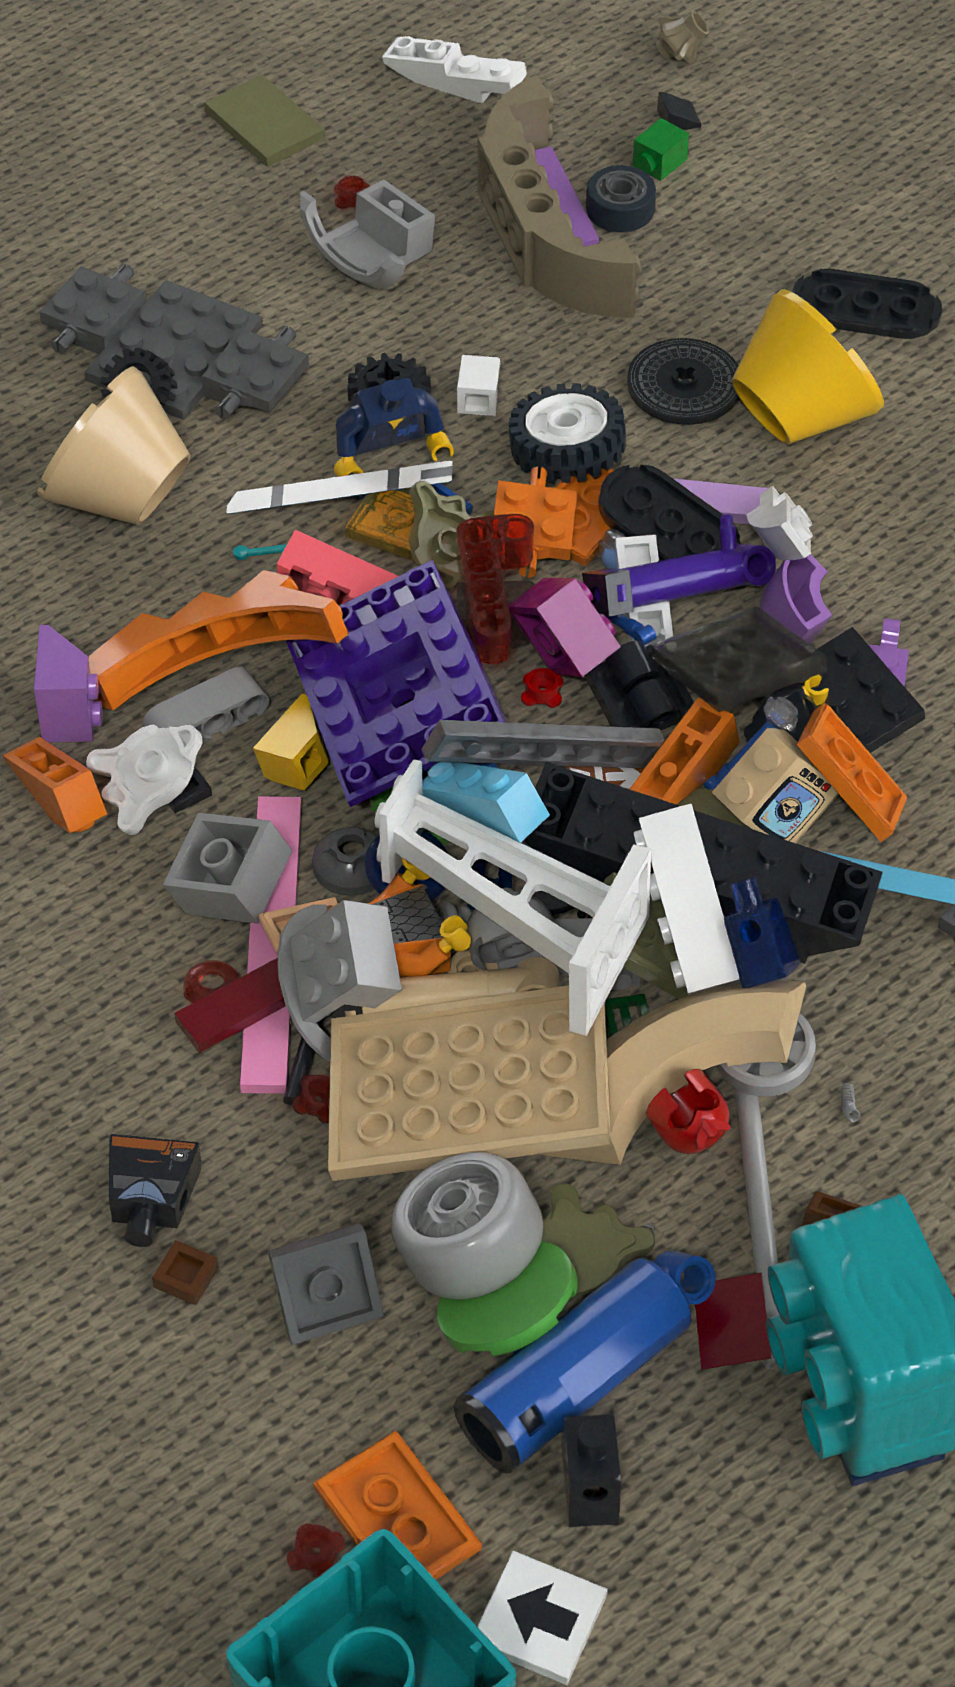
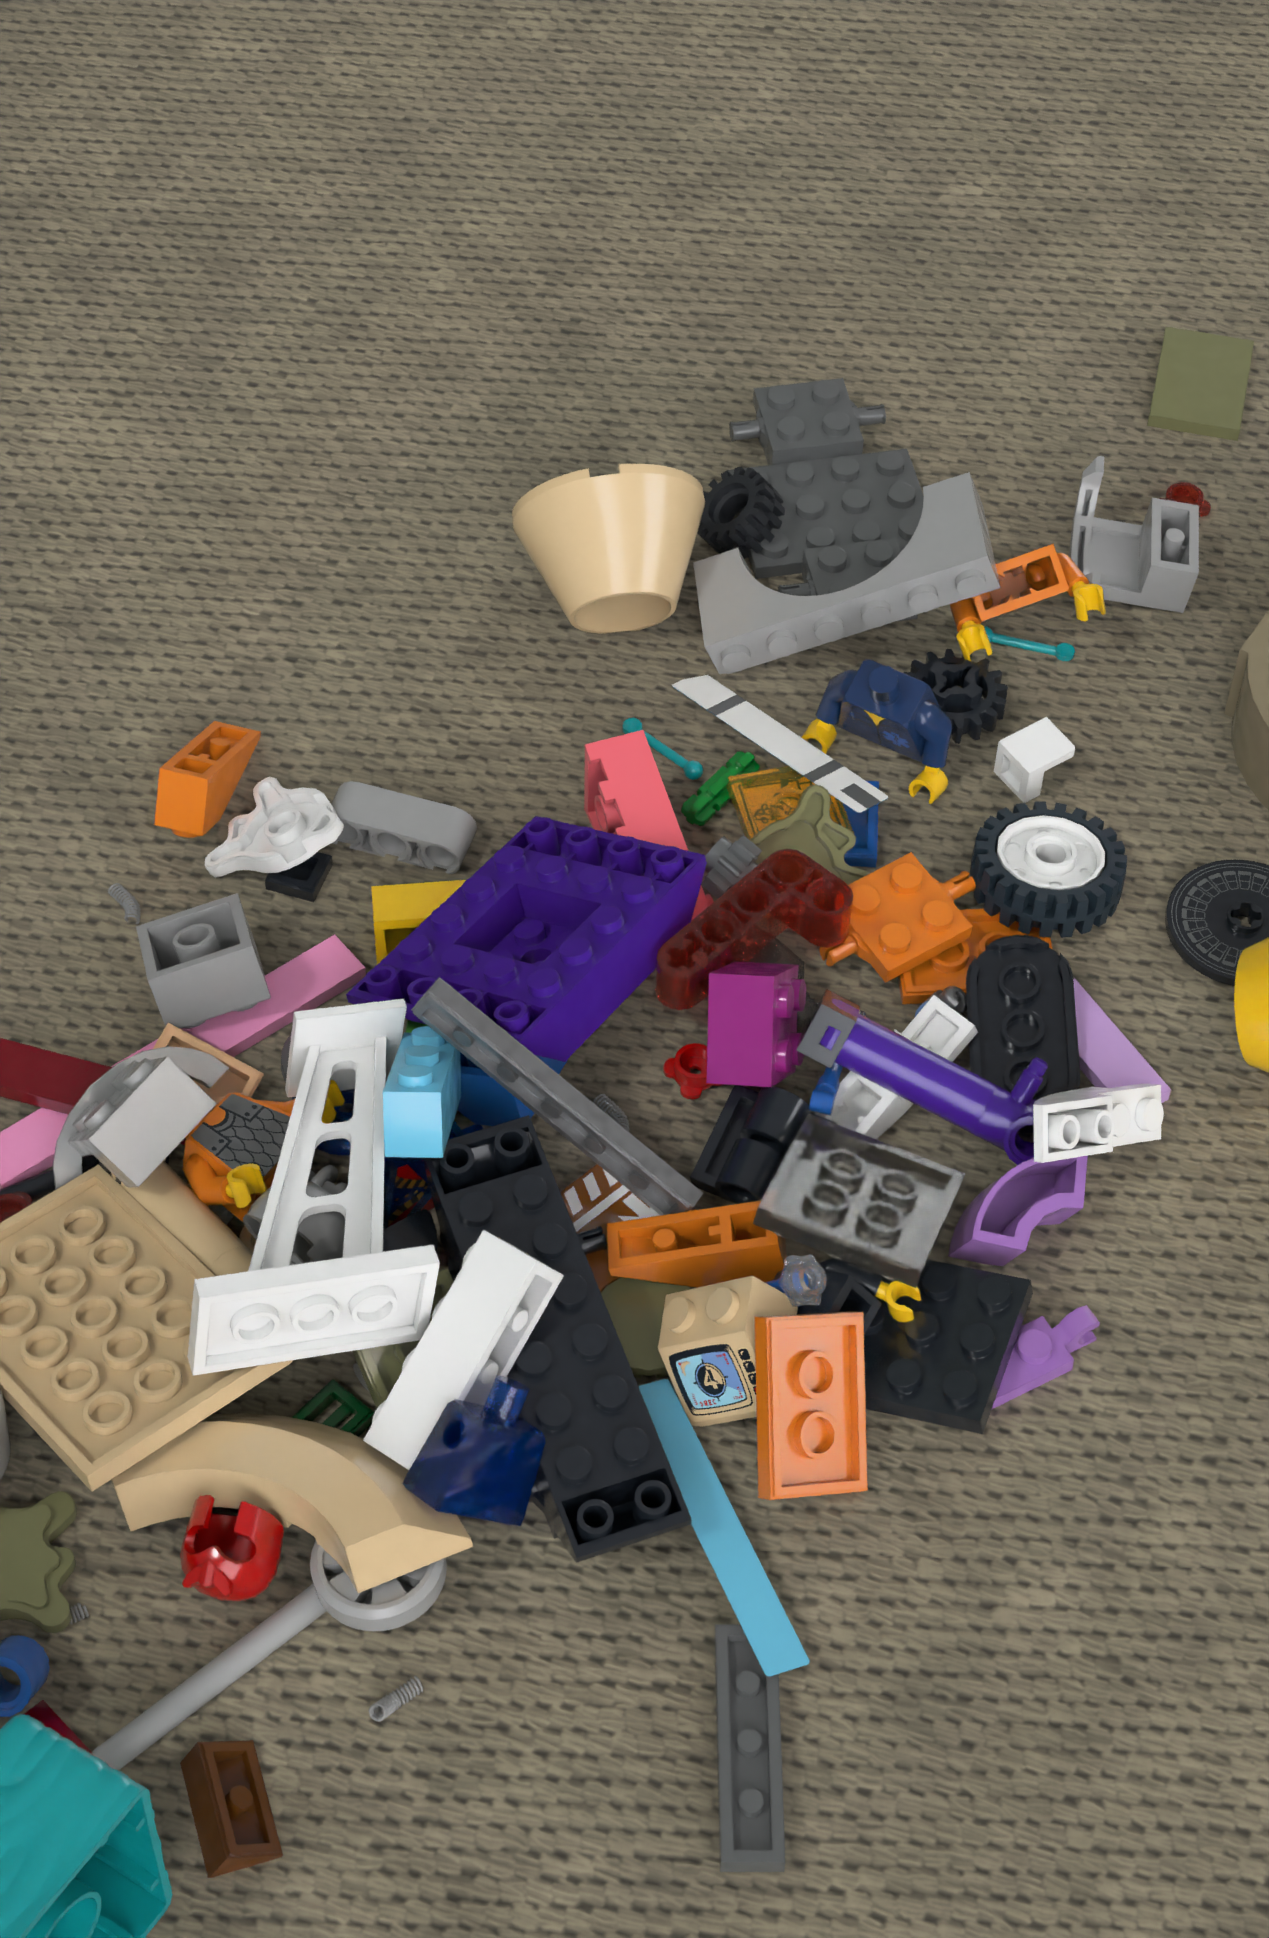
camera: 50 degrees right, 0 degrees up
medium lavender slope [34,625,102,742] -> none
orange arch [88,570,349,711] -> none
clear red piece [183,960,240,1003] -> none
none -> light grey leg [108,883,141,924]
none -> green axle [681,751,760,826]
none -> light grey arch [693,472,1001,674]
none -> dark grey gear [701,835,764,901]
none -> orange torso [950,544,1106,662]
none -> teal hinge [984,626,1075,661]

